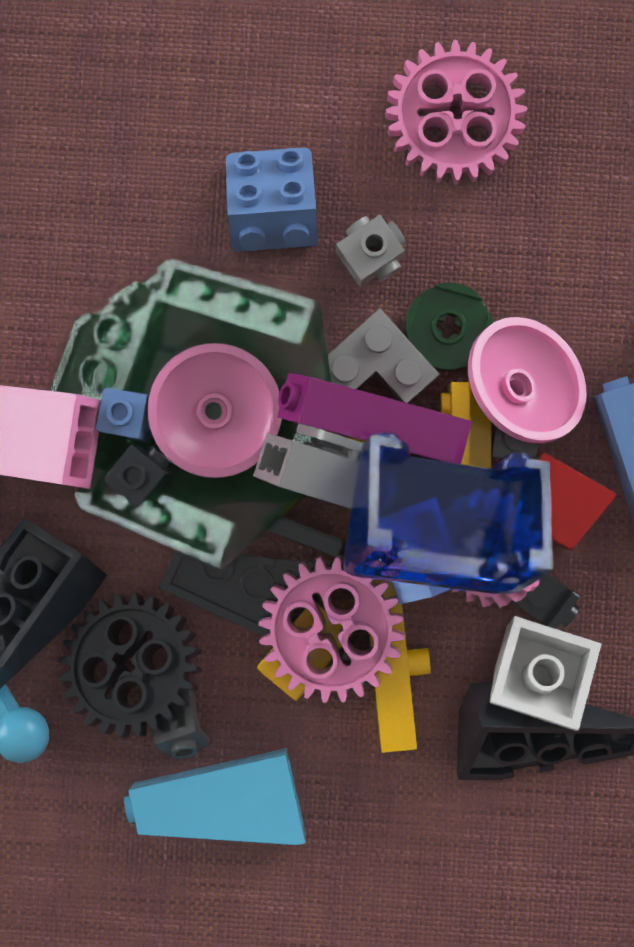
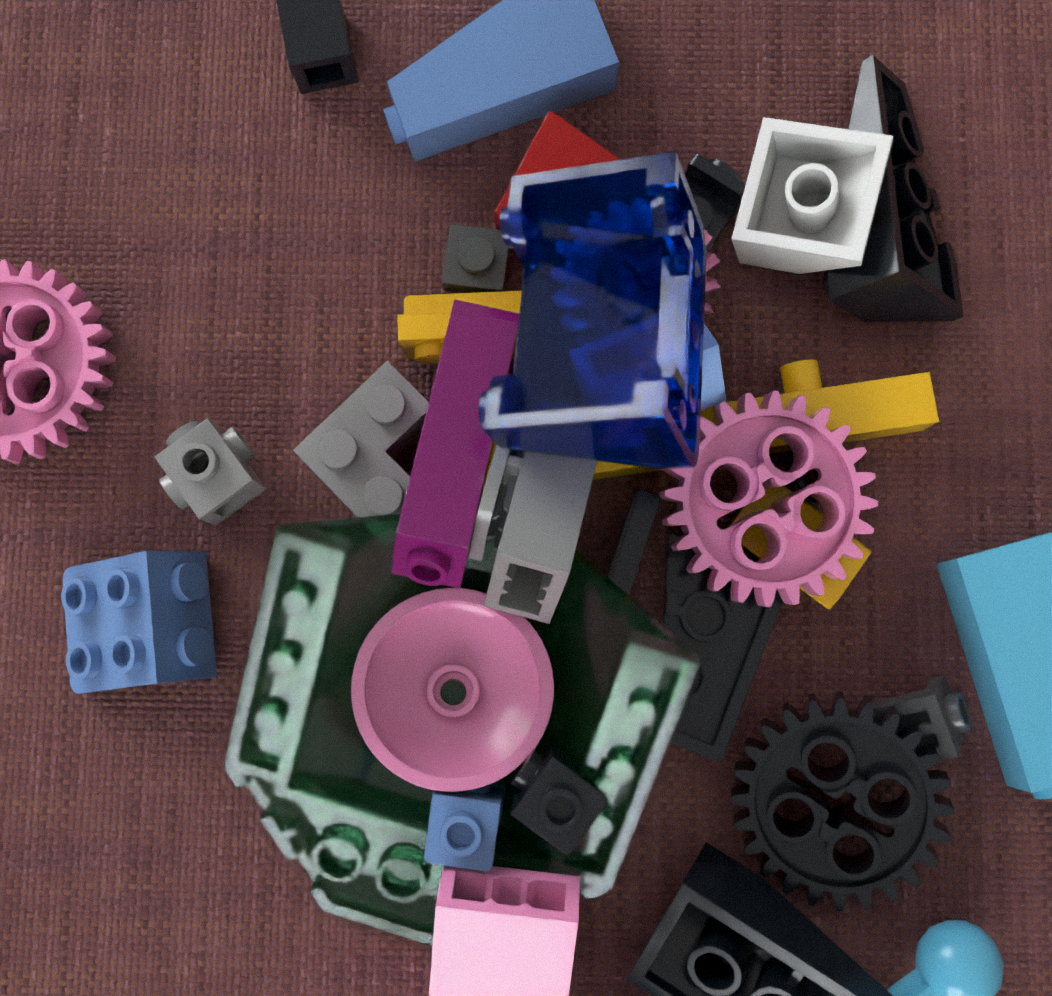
camera: 90 degrees left, 5 degrees down
dark green plate [405,283,493,371] -> none
bright pink dish [468,317,587,444] -> none

